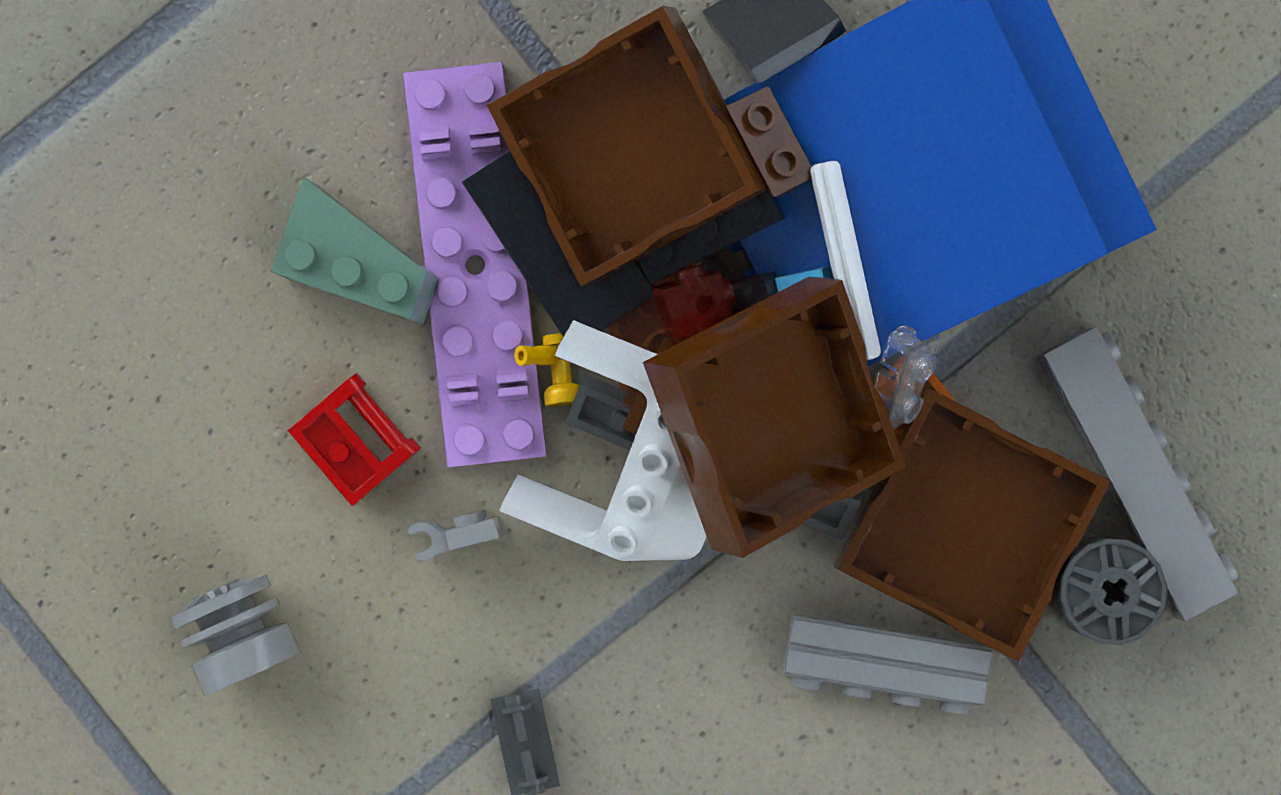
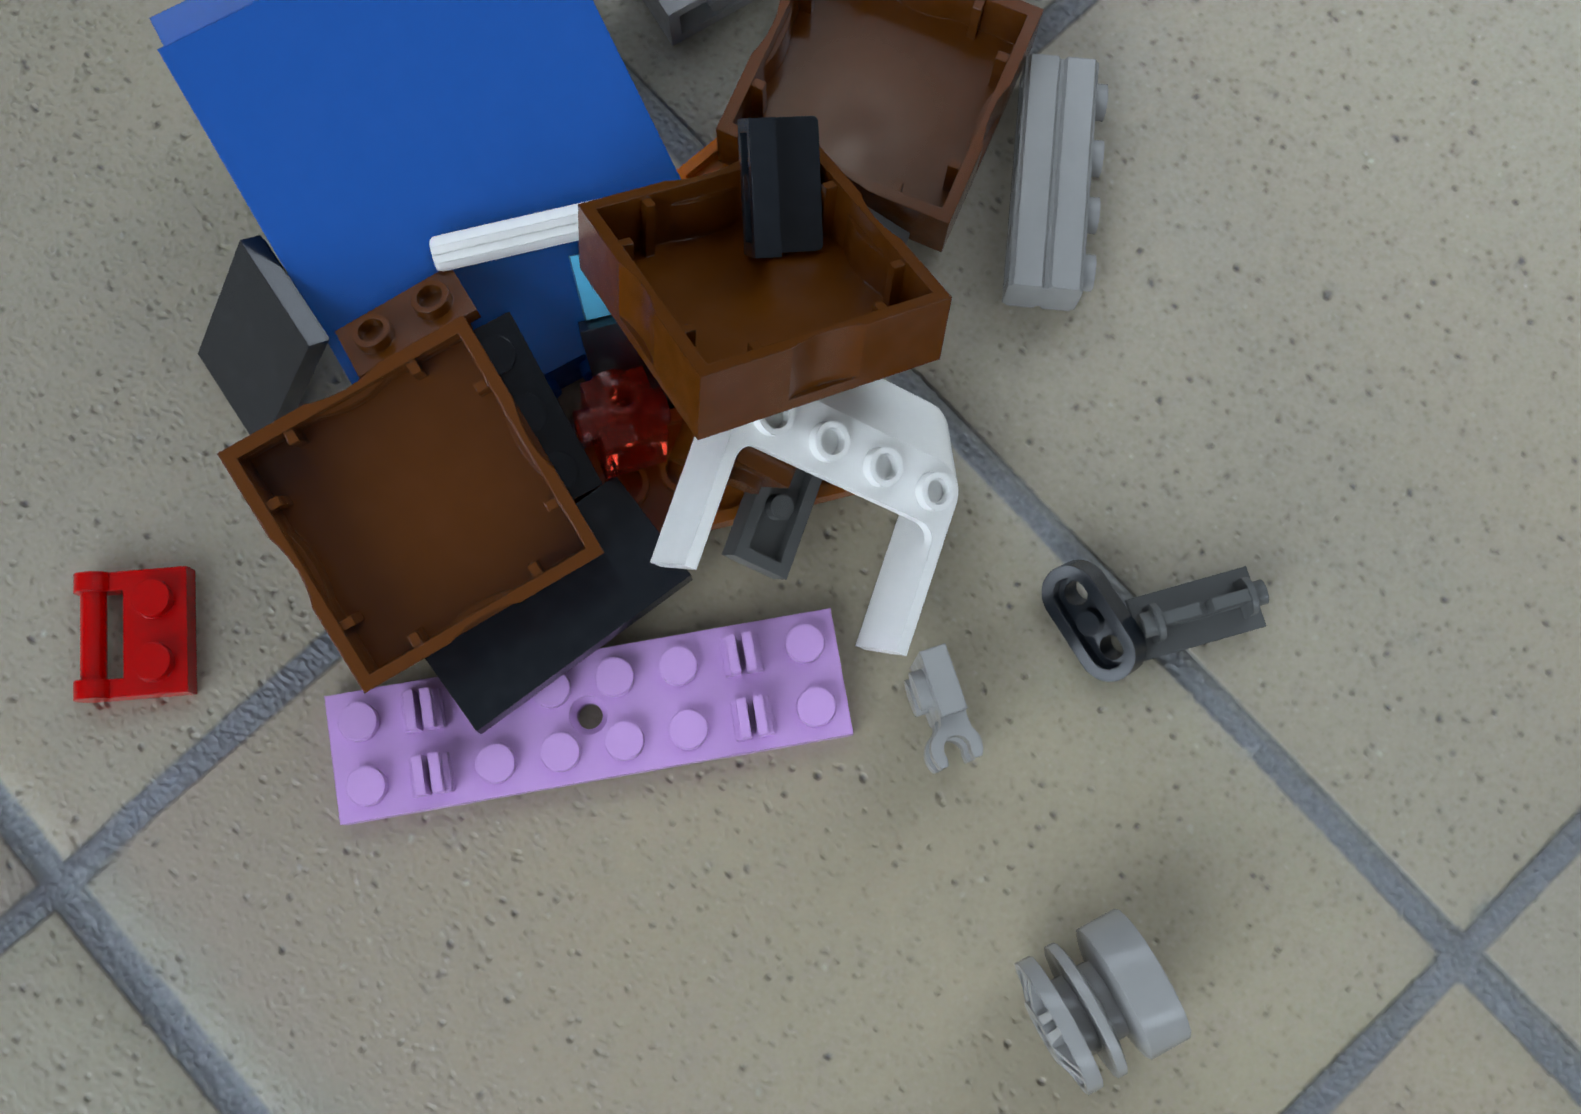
camera: 95 degrees left, 10 degrees down
sand green wedge [271,177,439,325] -> none
red plate [287,373,421,506] -> none
yellow piece [514,333,580,407] -> none
clear hinge [873,325,941,429] -> none
none -> black panel [737,116,823,259]
none -> black plate [1041,560,1147,682]

